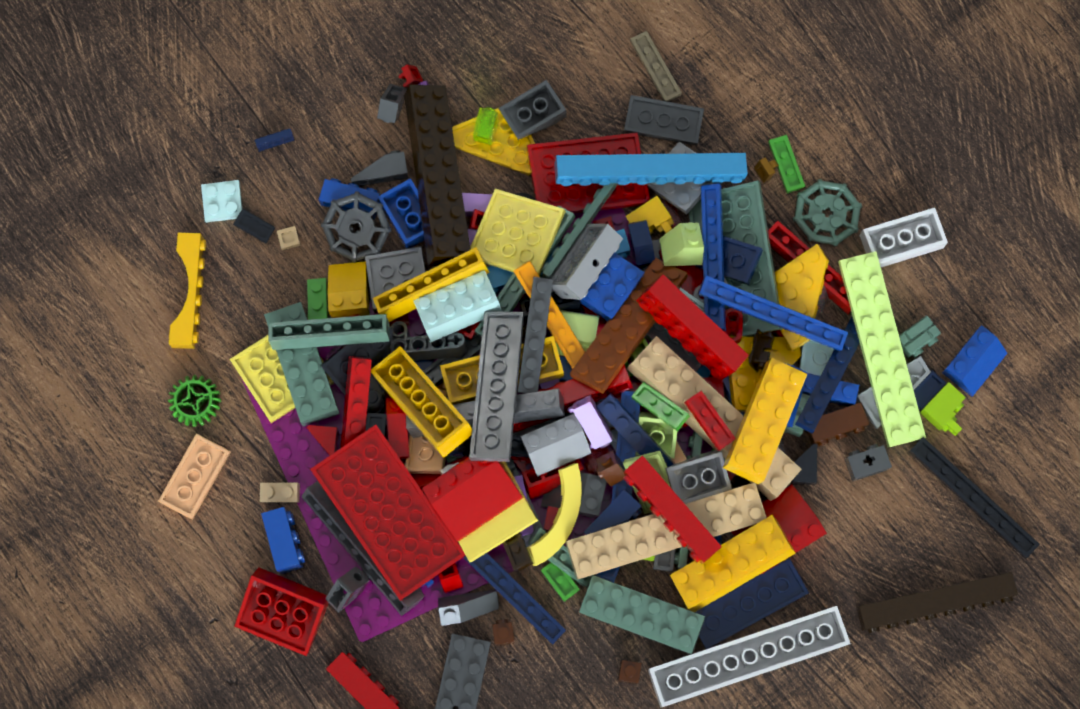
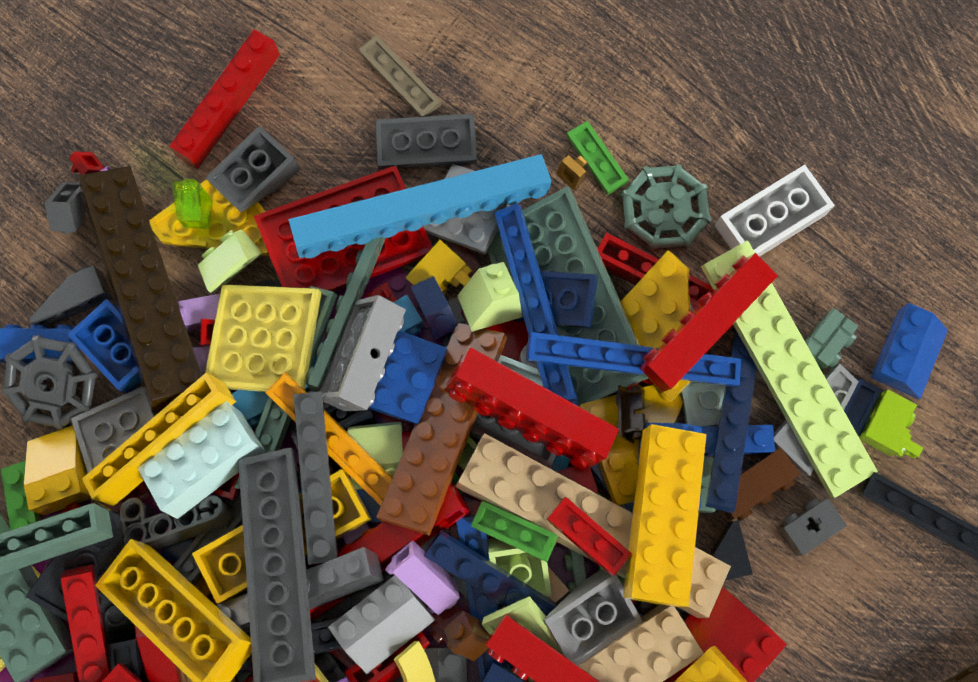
camera: 10 degrees left, 0 degrees up
red plate [724,308,743,344] -> none
none -> red brick [169,29,280,170]
none -> yellowish green slope [198,230,262,293]
none -> red brick [639,253,778,392]

